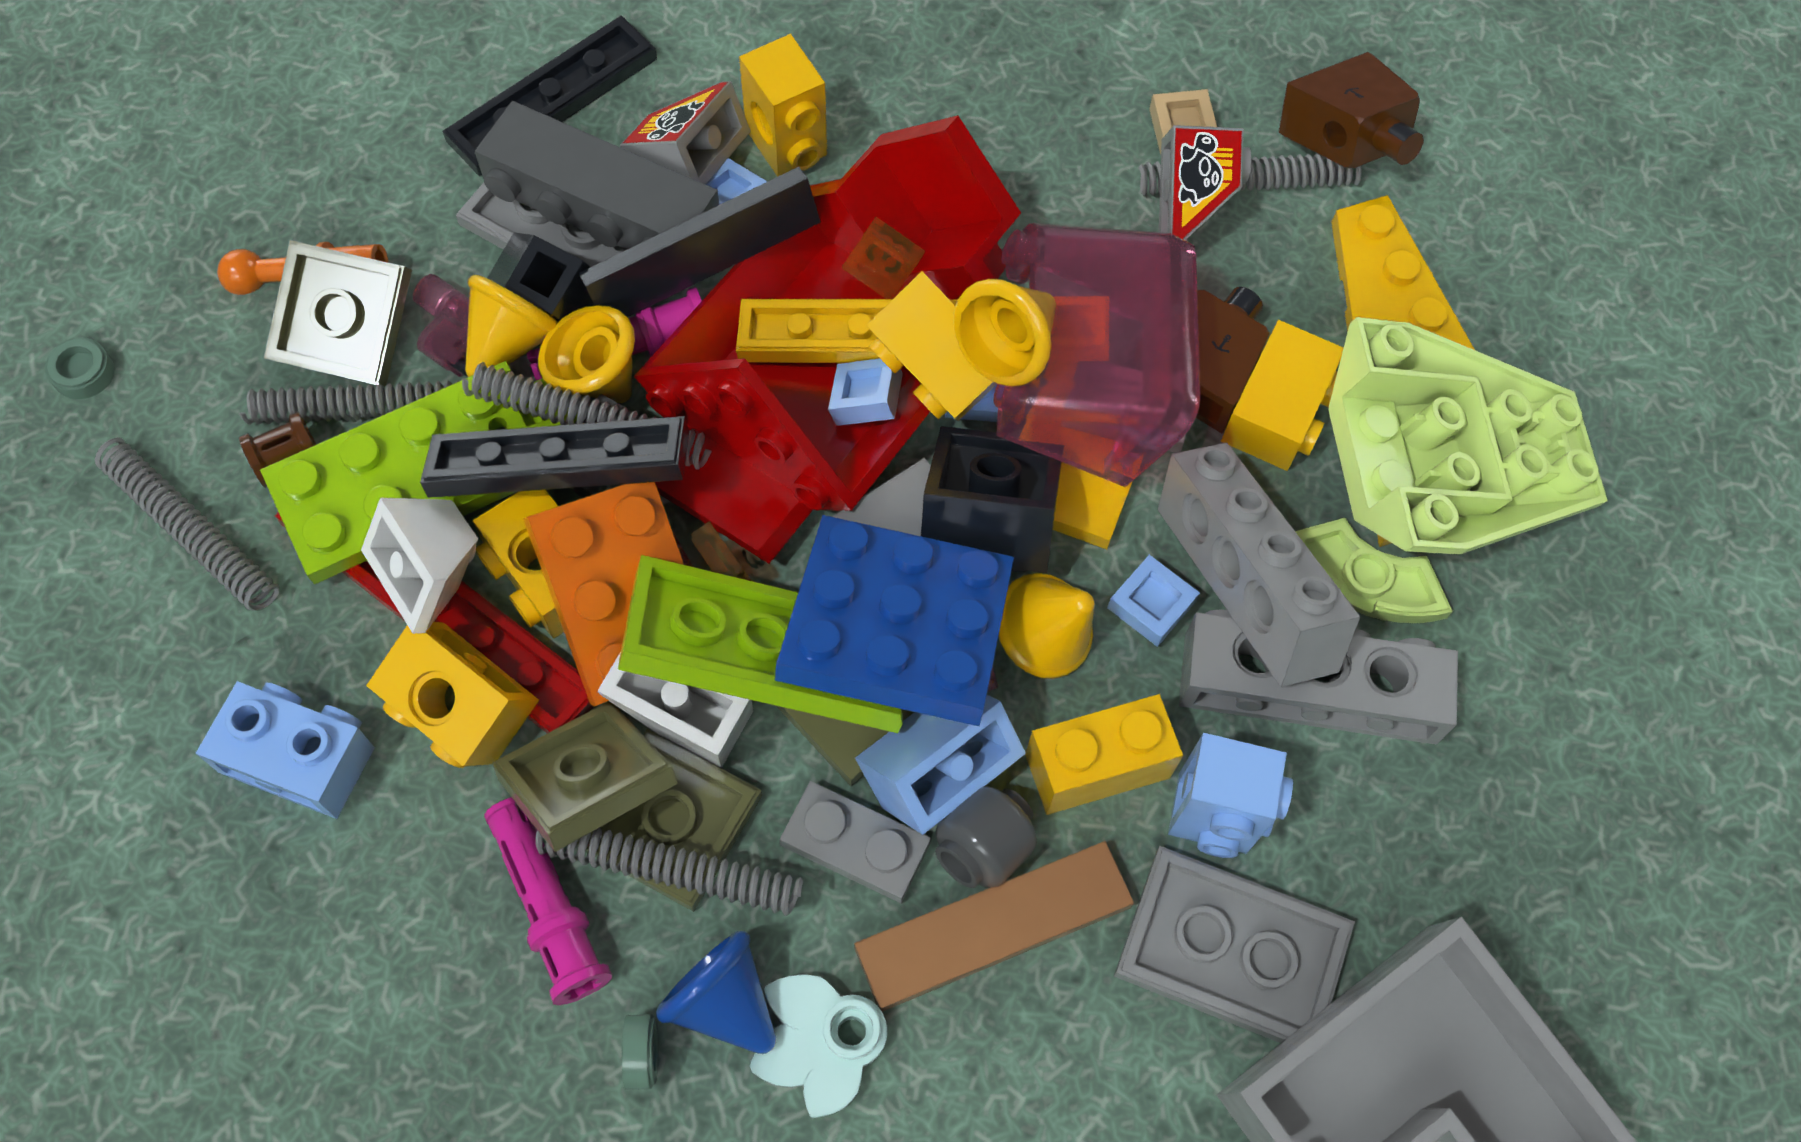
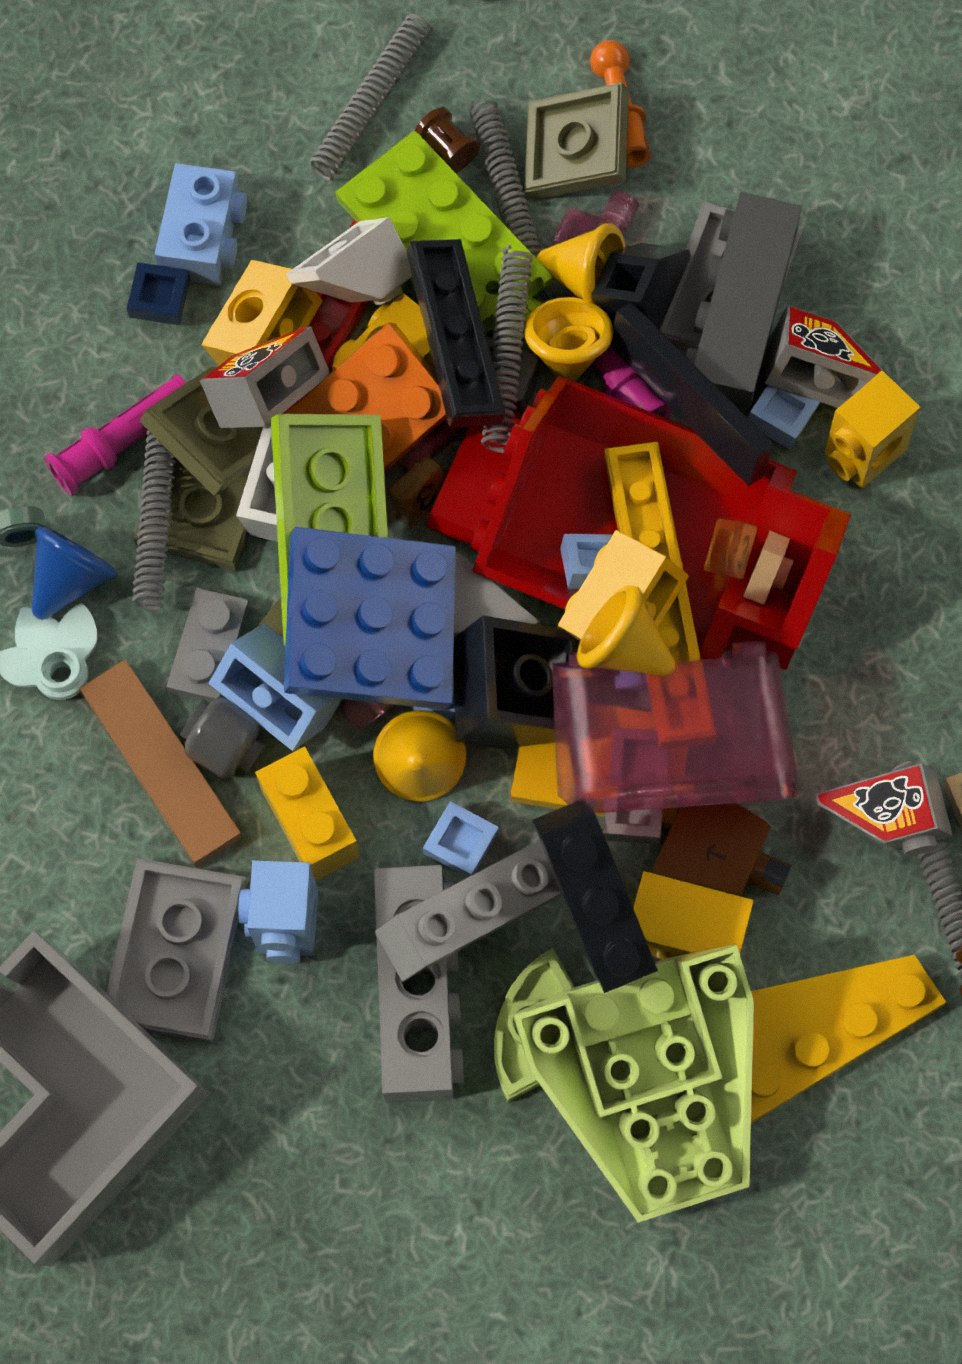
camera: 85 degrees right, 5 degrees up
black tile [442,15,657,177] -> none
none -> dark blue plate [126,262,191,326]
none -> light grey slope [200,327,330,428]
none -> black brick [532,798,658,993]
none -> tan plate [743,531,794,605]

